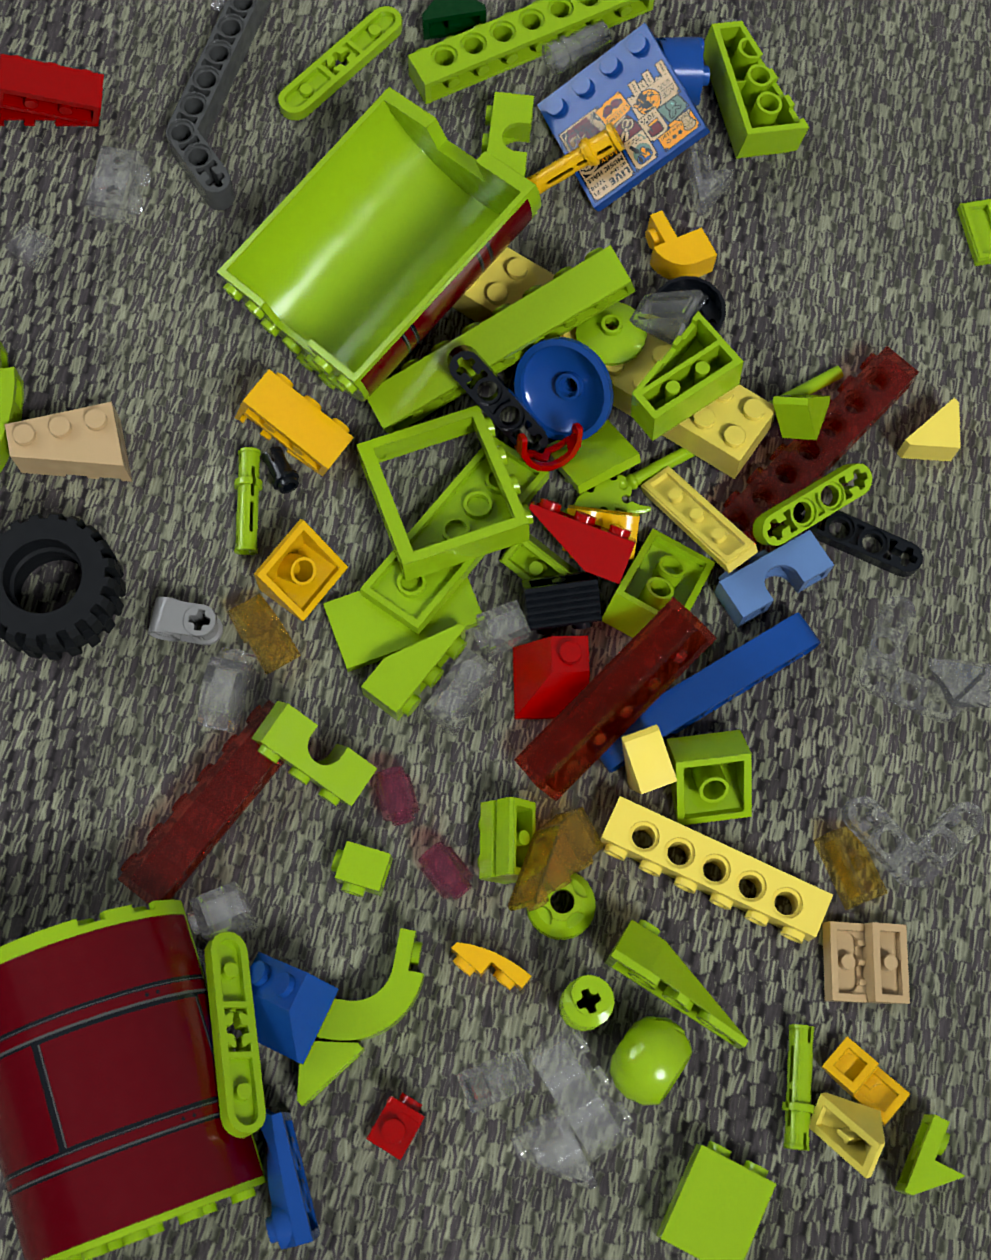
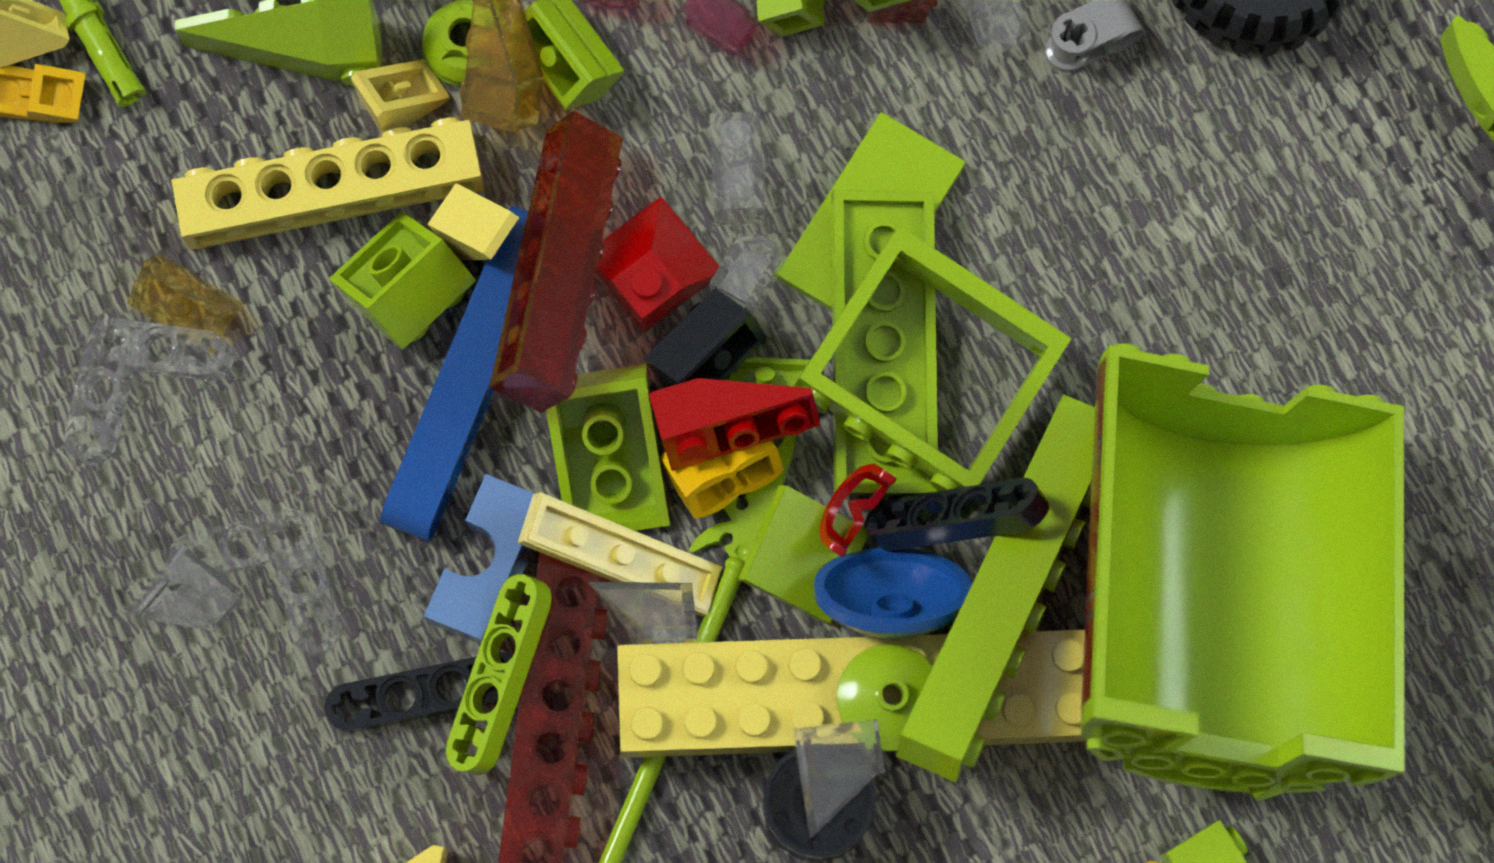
camera: 145 degrees right, 5 degrees up
tan wedge [5,402,132,482] -> none
clear yellow slope [227,594,301,674] -> none
lime pin [234,447,263,555] -> none
yellow wedge [235,369,354,476] -> none
yellow slope [254,519,348,621] -> none
black pin [261,446,299,494] -> none
lime slope [361,623,467,721] -> none
lime wedge [631,311,744,441] -> none
lime slope [773,394,830,440] -> none
tan slope [822,921,910,1004] -> none
none -> light yellow slope [351,59,451,134]
none -> clear slope [588,582,697,645]

